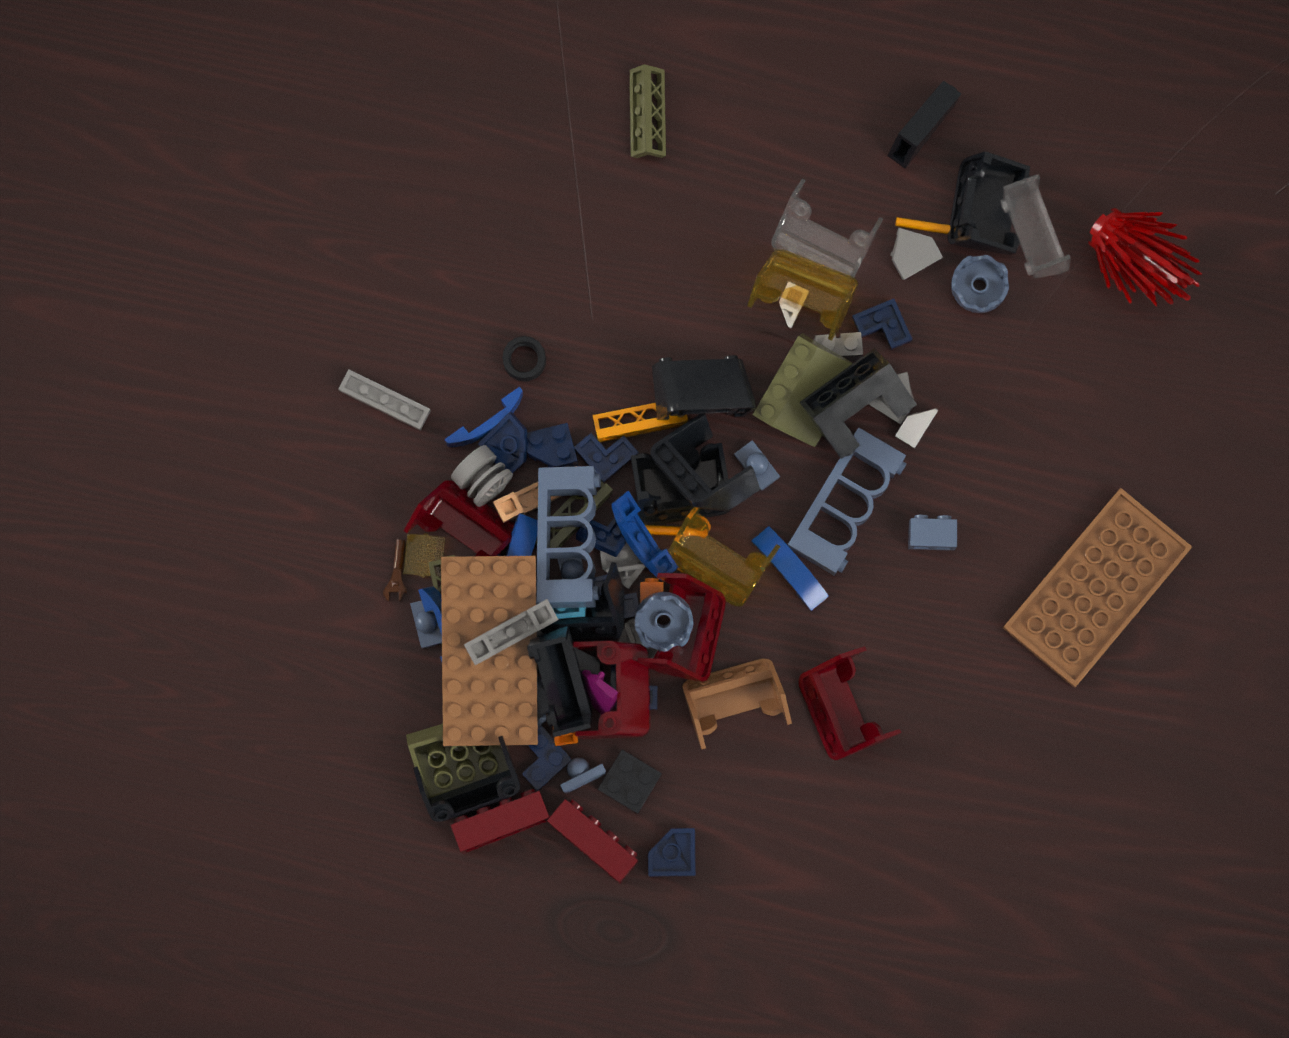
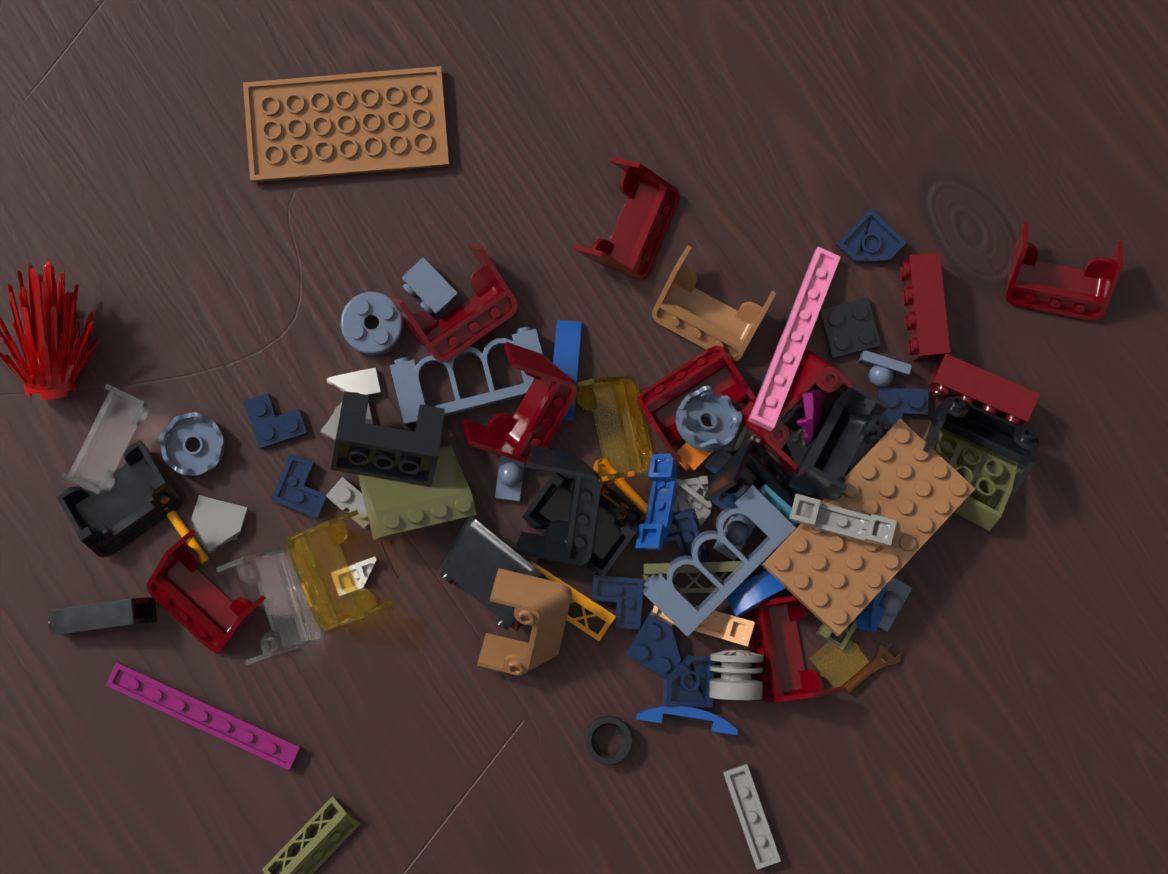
camera: 135 degrees left, 5 degrees up
none -> magenta plate [105,662,301,770]
none -> dark red windscreen [146,529,266,653]
none -> dark blue plate [244,393,308,449]
none -> sand blue plate [340,292,404,355]
none -> dark red windscreen [390,243,518,362]
none -> dark red windscreen [462,342,577,463]
none -> medium nougat windscreen [477,568,572,675]
none -> bright pink plate [748,246,840,431]
none -> dark red windscreen [1005,222,1123,321]

